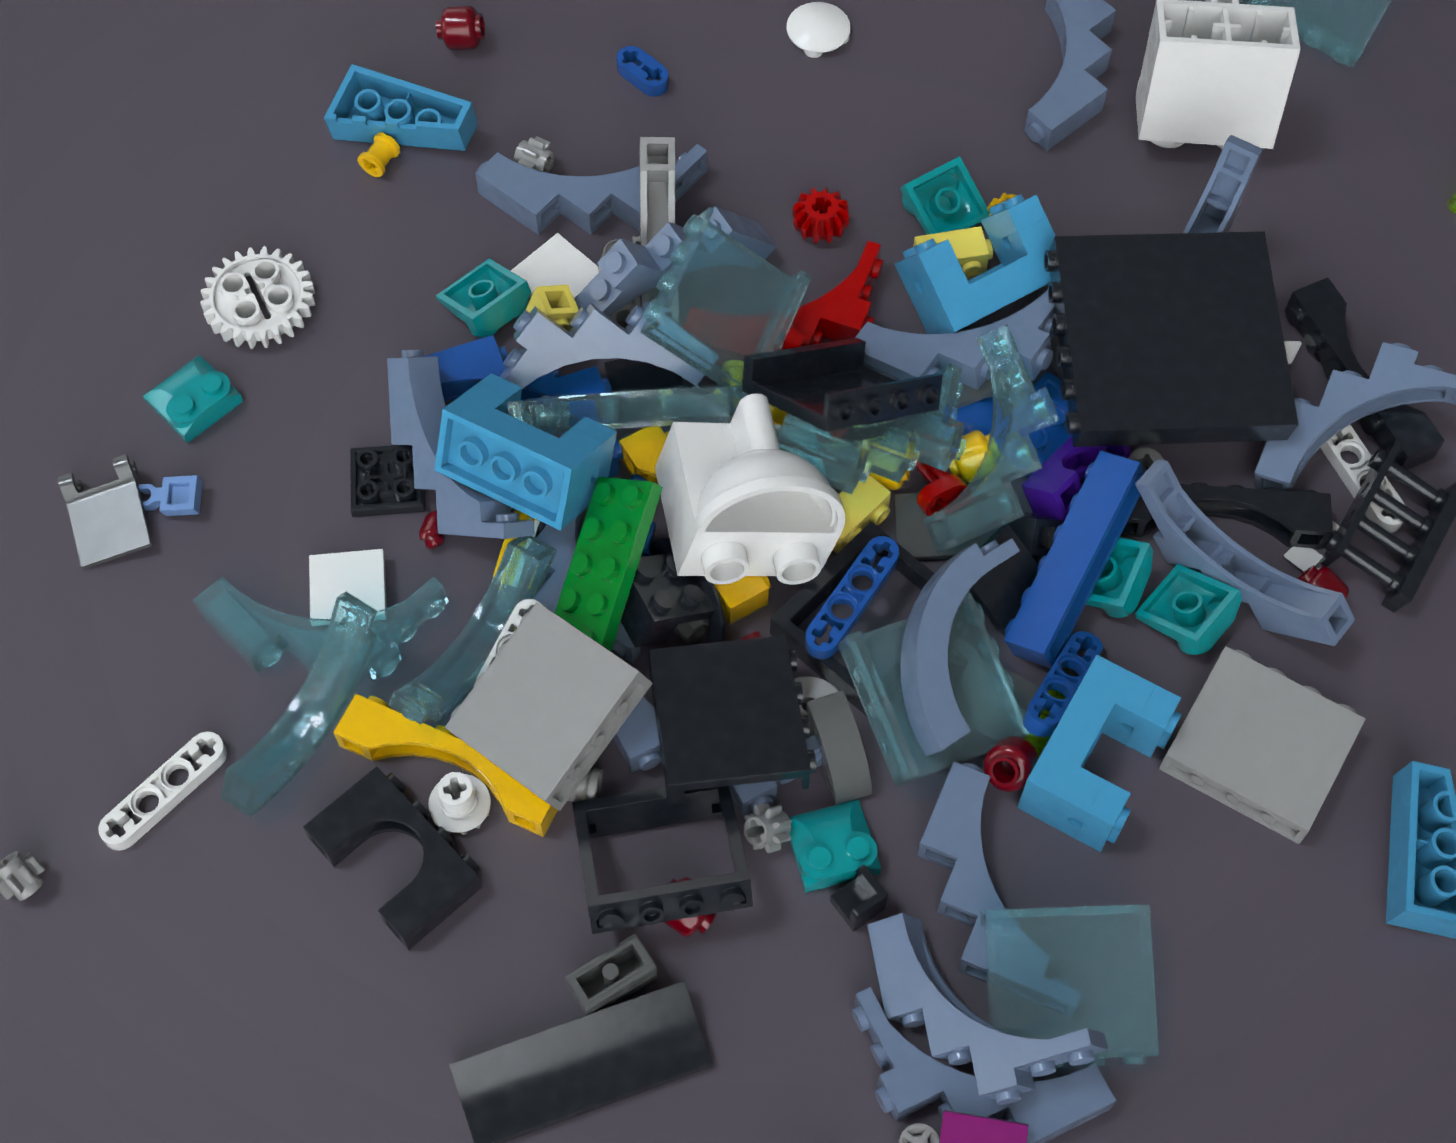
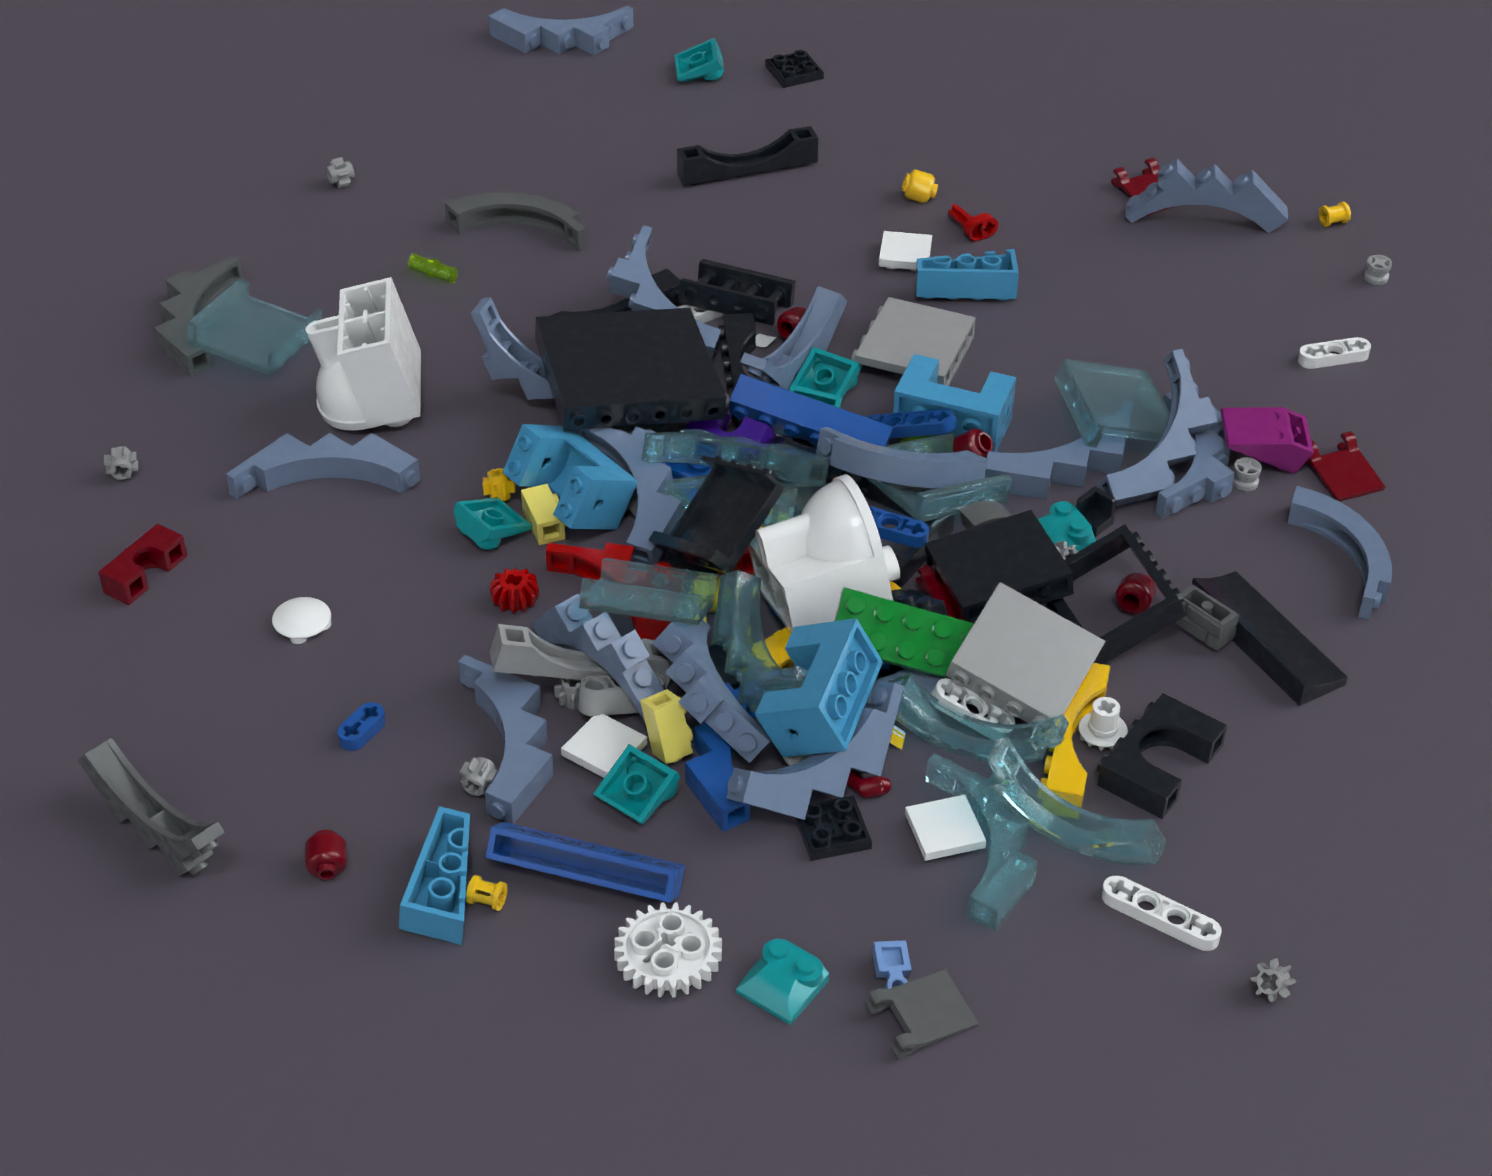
camera: 100 degrees left, 20 degrees down
none -> blue brick [485,822,685,903]

